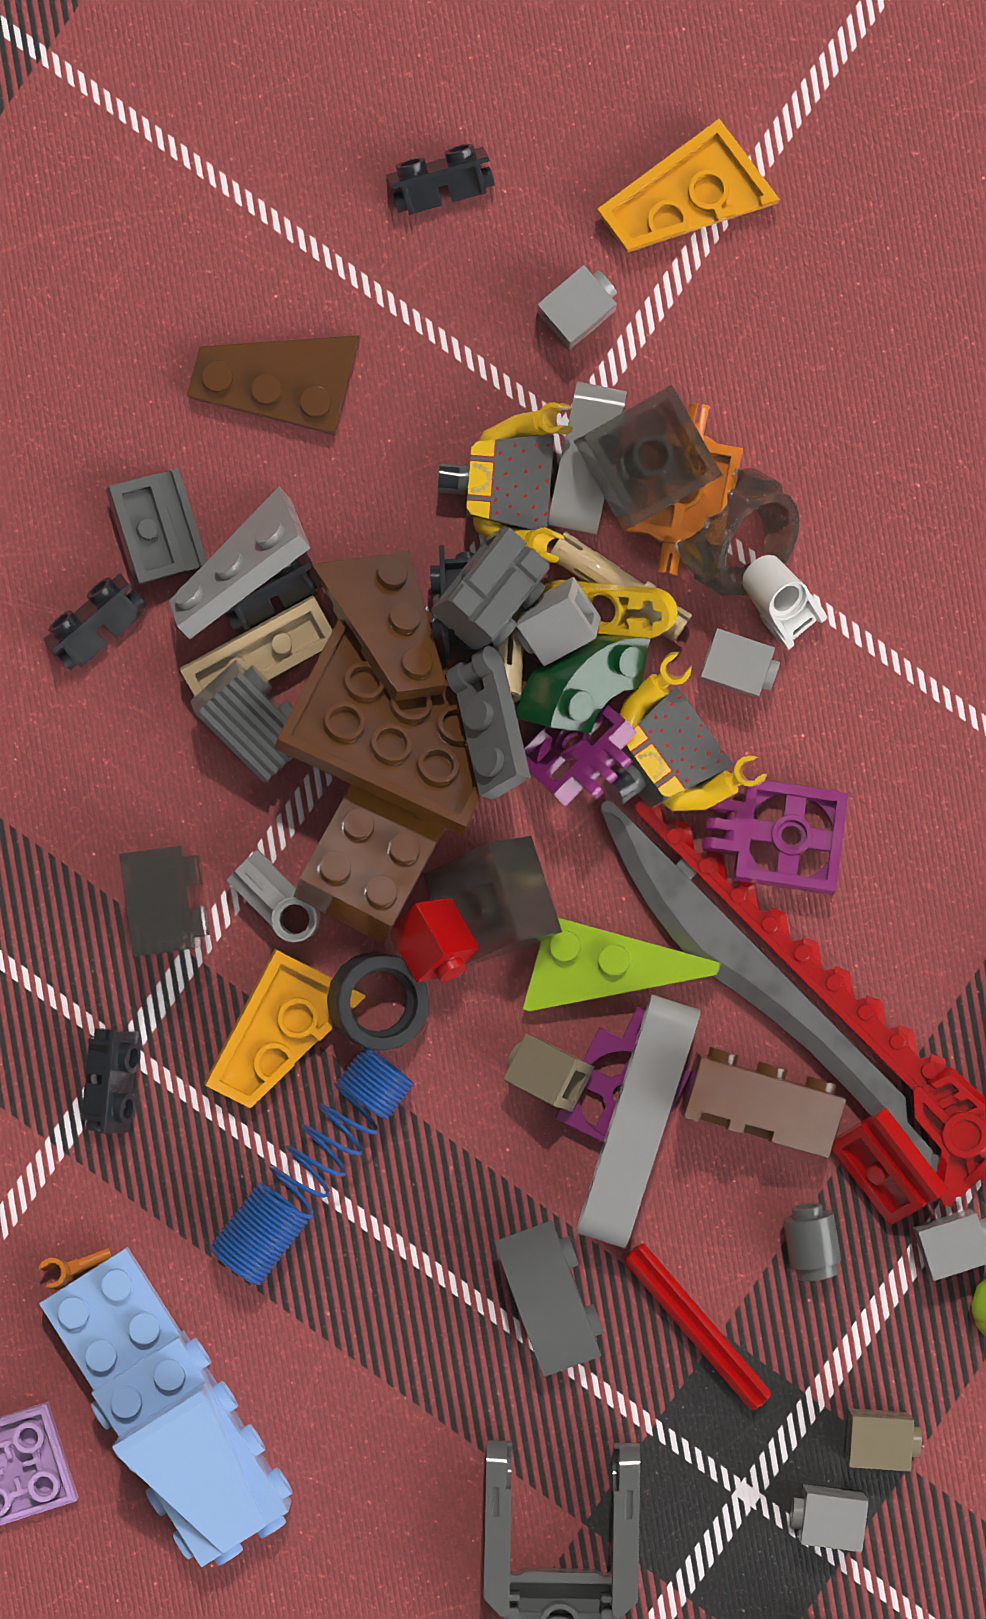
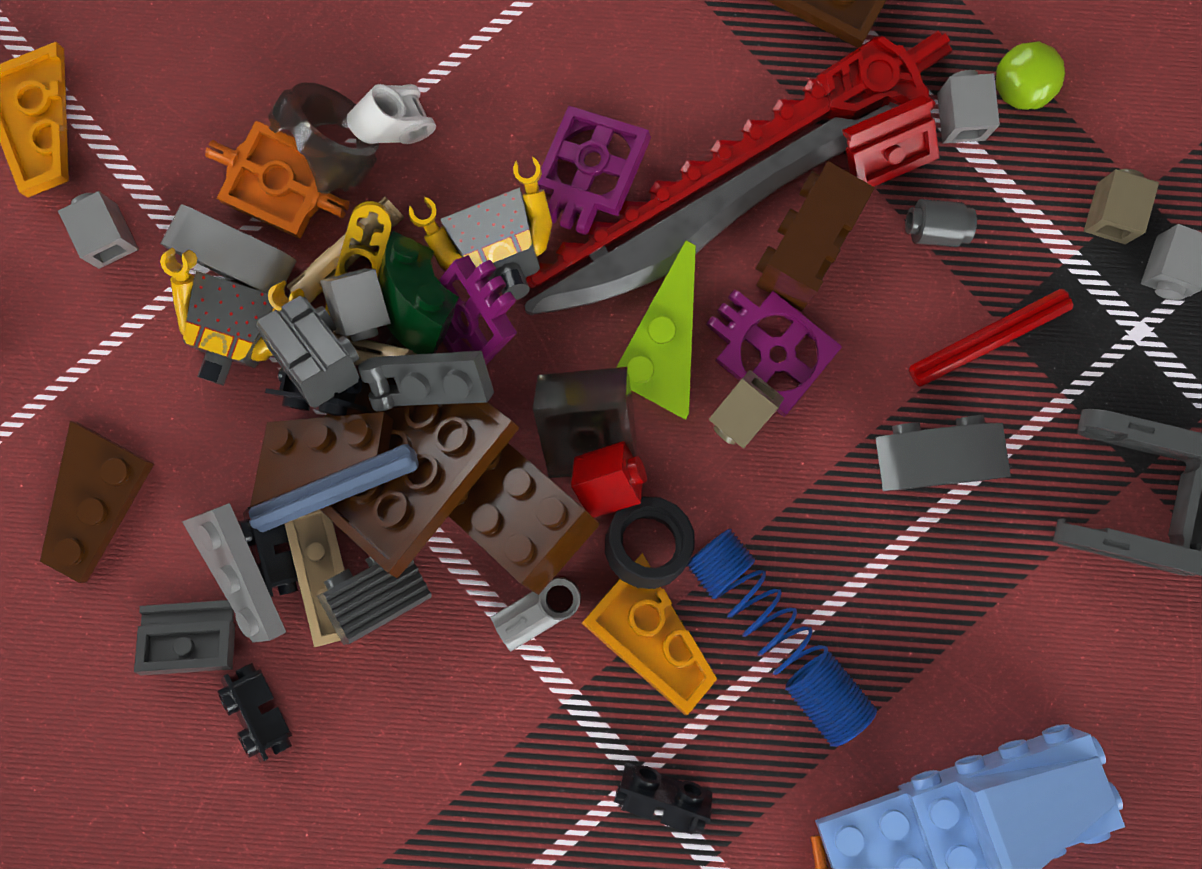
camera: 80 degrees left, 5 degrees down
clear smoke brick [119,846,210,957] -> none
clear smoke brick [573,385,722,530] -> none
light grey beam [576,994,700,1248] -> none
light grey brick [698,628,780,698] -> none
none -> sand blue axle [248,444,419,532]

